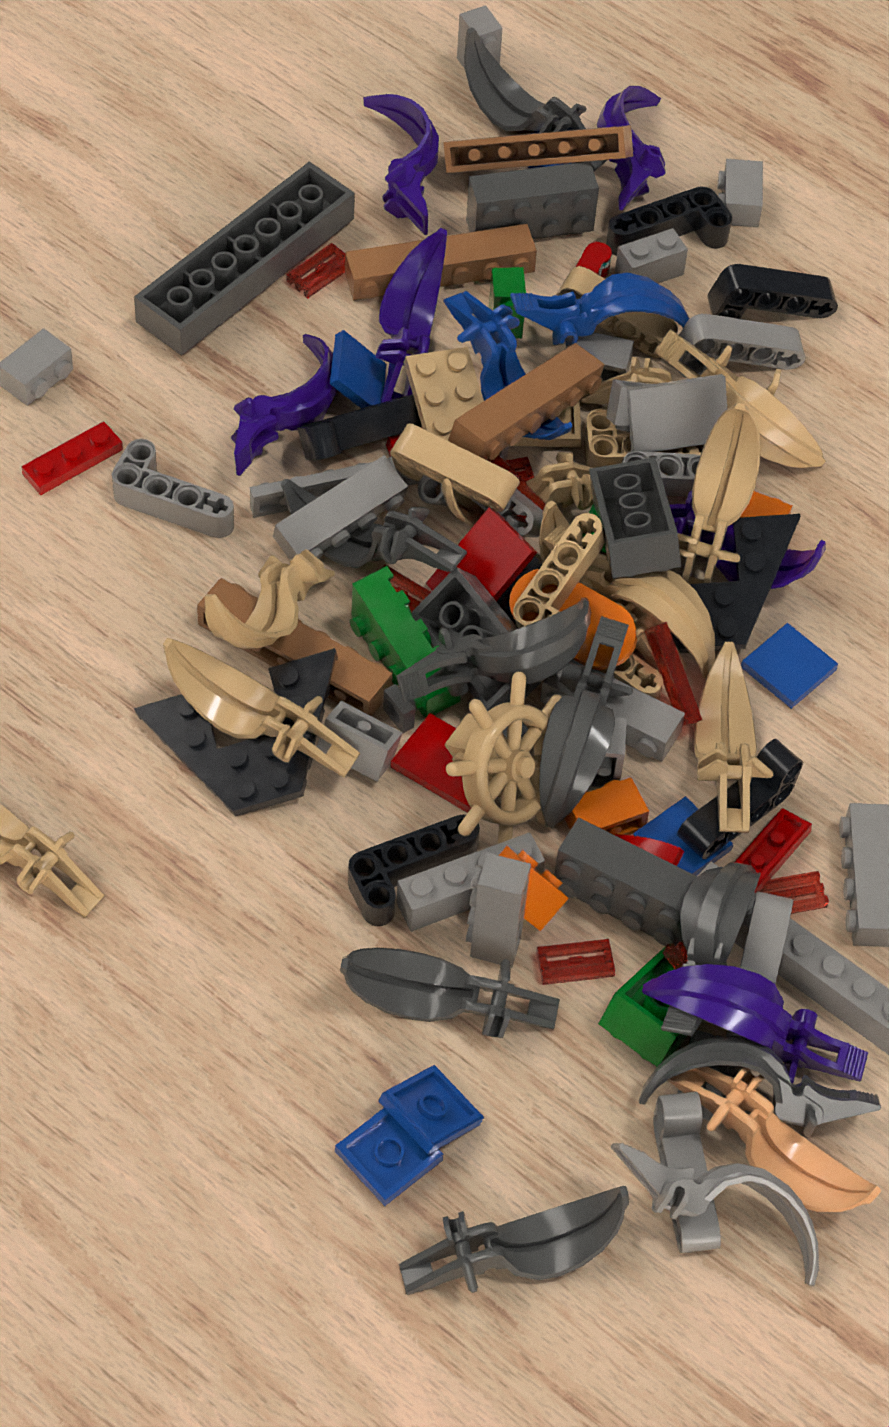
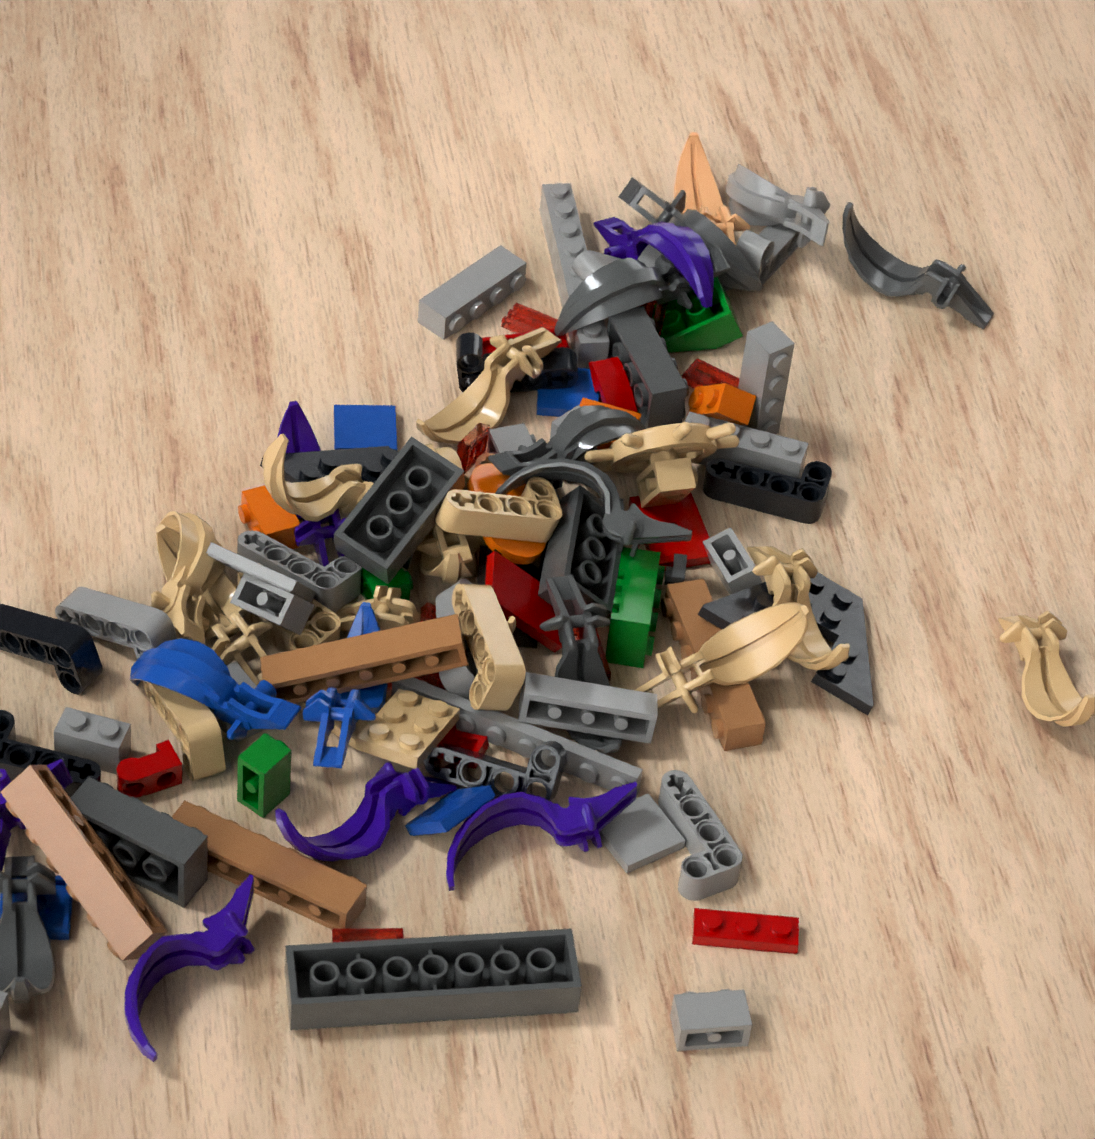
camera: 140 degrees left, 10 degrees down
blue plate [335,1108,444,1206] -> none
dark grey piece [340,947,560,1038] -> none
blue tile [378,1065,484,1155] -> none
none -> light grey tile [599,793,686,873]

